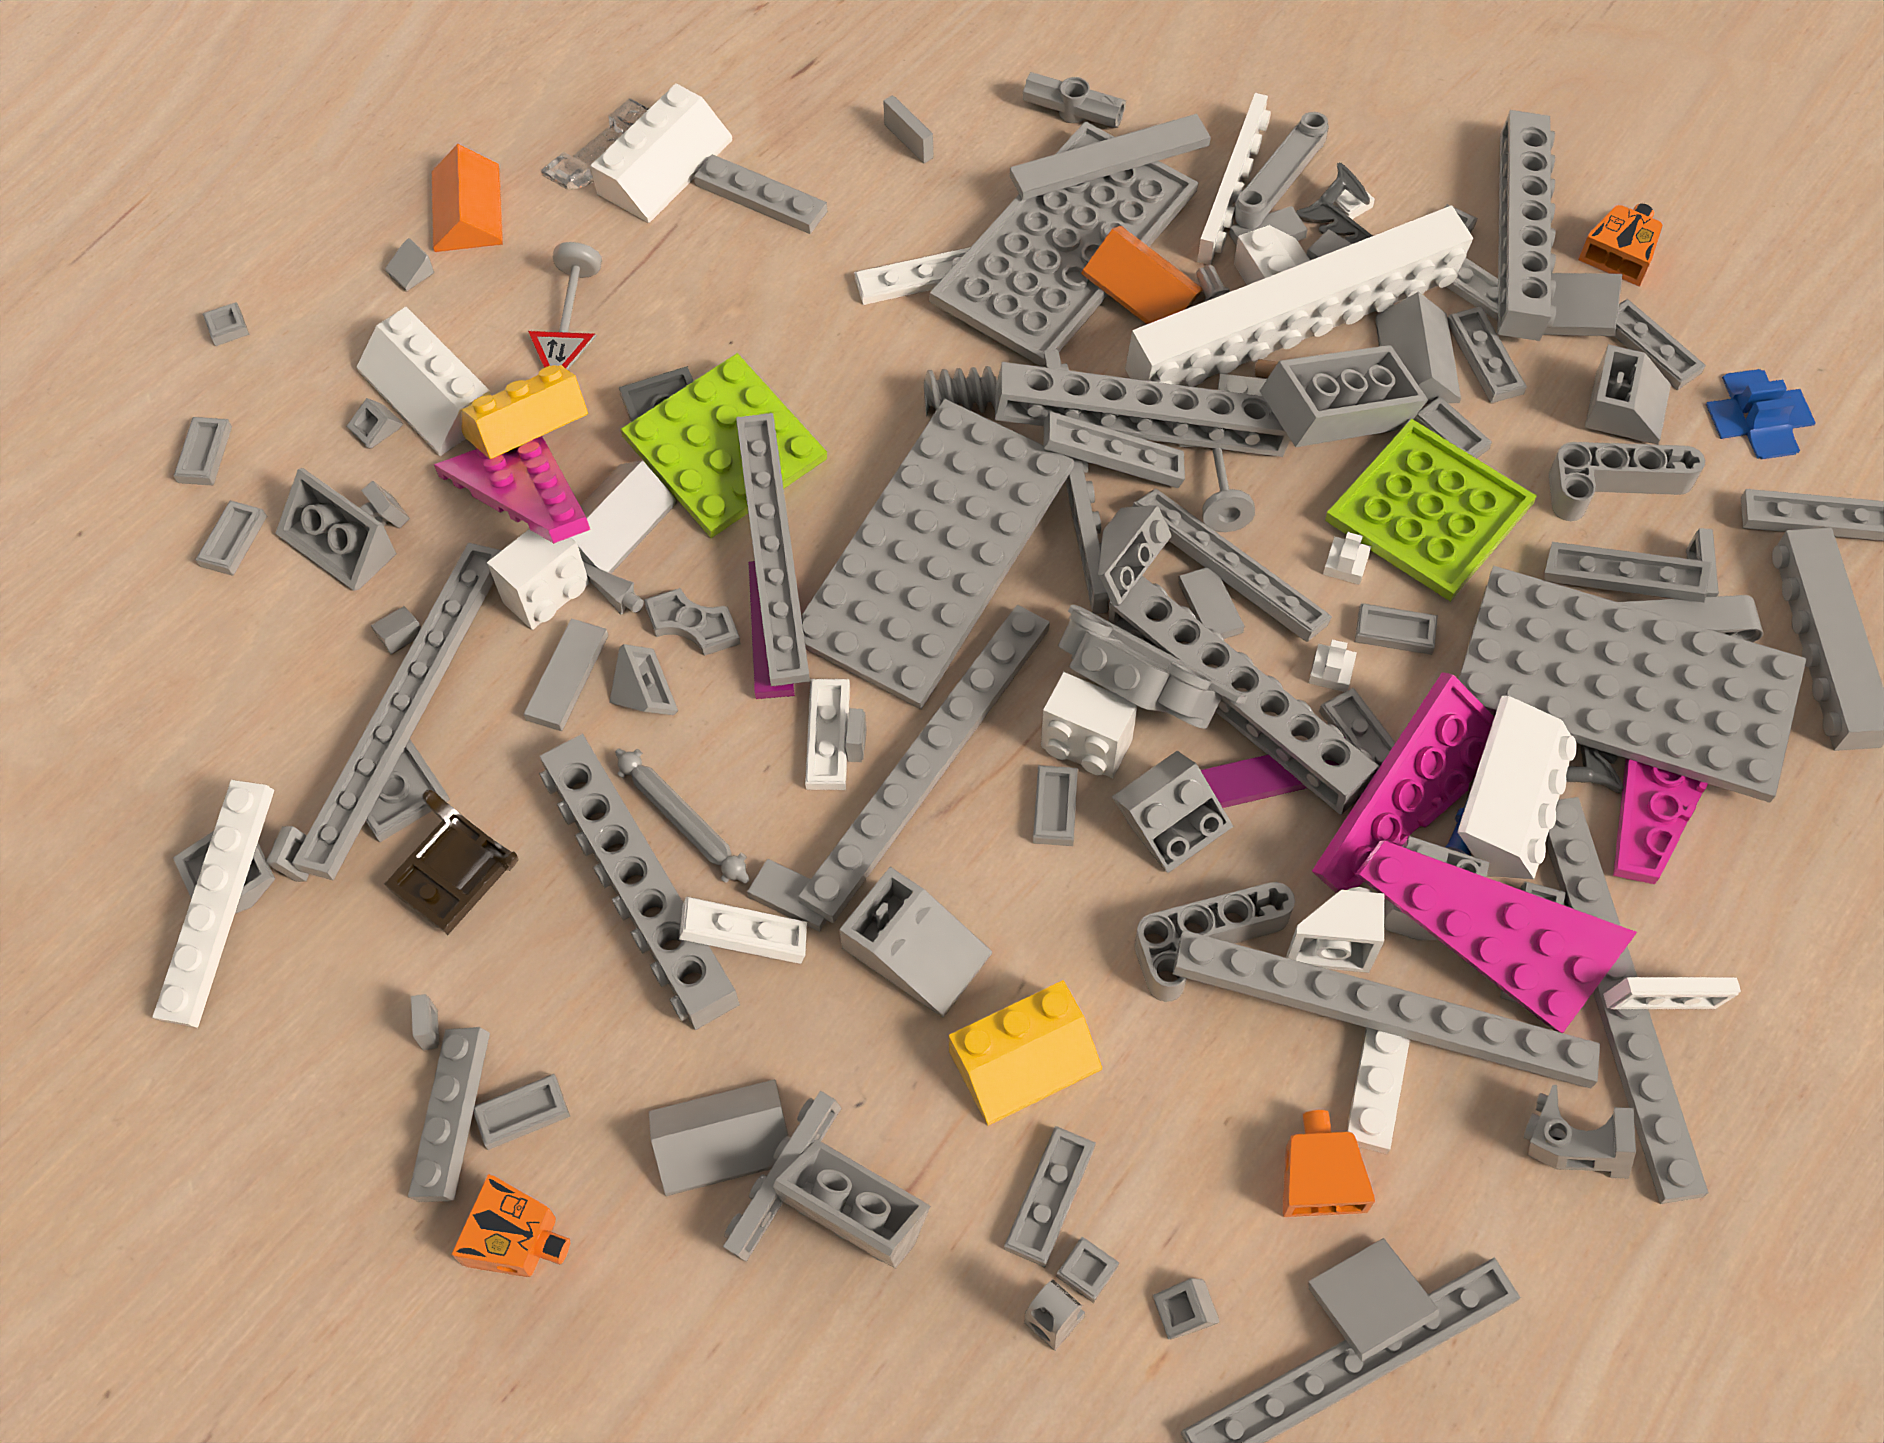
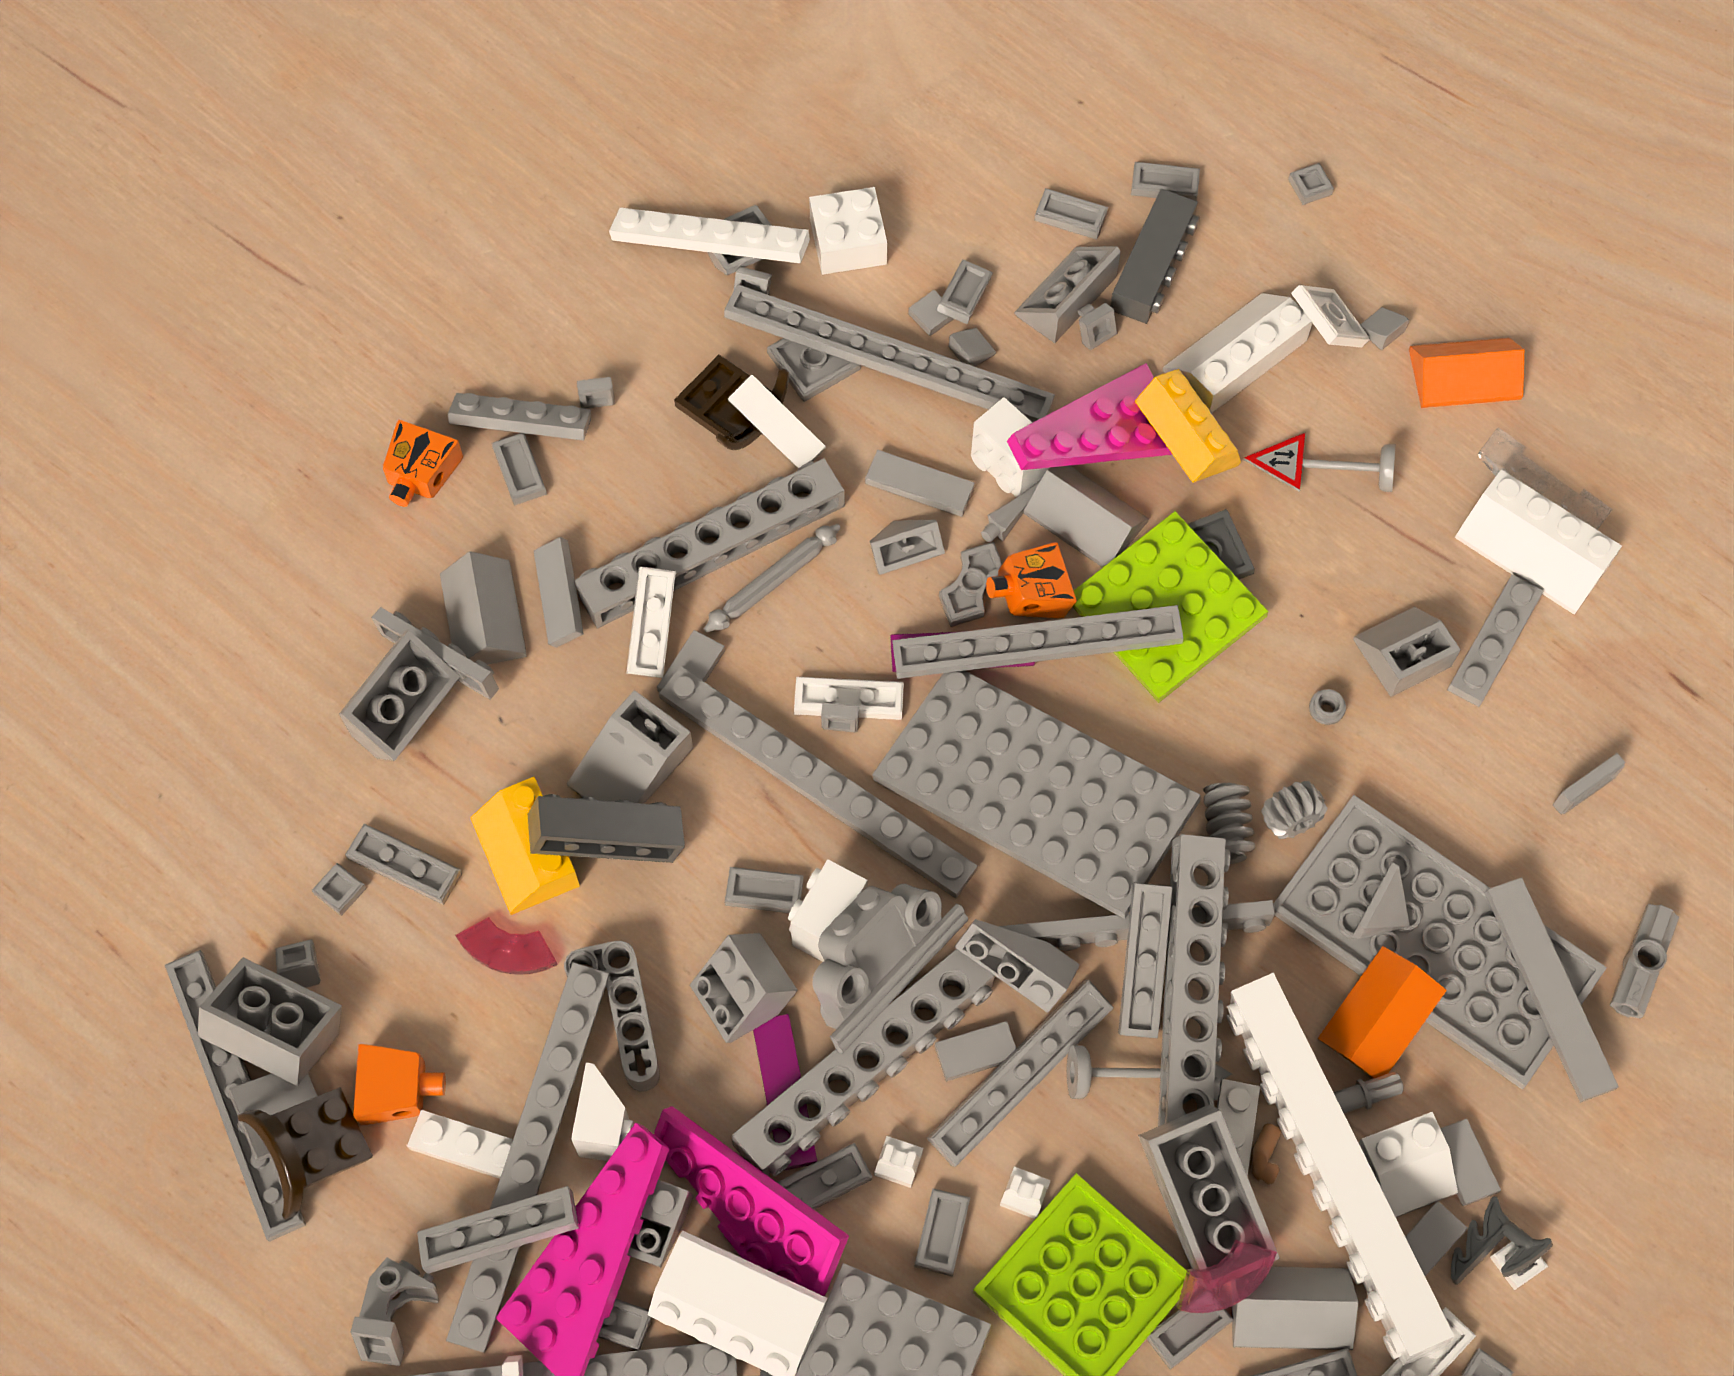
camera: 90 degrees right, 5 degrees up
light grey slope [346,398,403,448] -> none
white tile [854,247,971,305] -> none
light grey leg [1024,1279,1085,1351] -> none
white plate [1197,93,1271,265] -> none
light grey piece [1234,112,1329,229] -> none
none -> light grey brick [198,957,342,1086]
none -> dark brown piece [238,1087,373,1220]
none -> light grey plate [417,1186,579,1274]
none -> clear pink tile [455,917,558,975]
none -> dark grey brick [527,794,685,863]
none -> light grey tile [534,537,584,648]
none -> white tile [728,375,826,469]
none -> white brick [809,187,887,275]
none -> light grey tile [908,290,954,336]
none -> light grey tile [937,259,993,324]
none -> orange torso [986,542,1077,618]
none -> dark grey brick [1110,189,1200,324]
none -> clear pink tile [1177,1240,1277,1313]
none -> light grey gear [1261,781,1328,839]
none -> white tile [1291,285,1370,348]
none -> light grey plate [1309,689,1346,725]
none -> light grey slope [1353,607,1461,697]
none -> light grey slope [1353,862,1410,939]

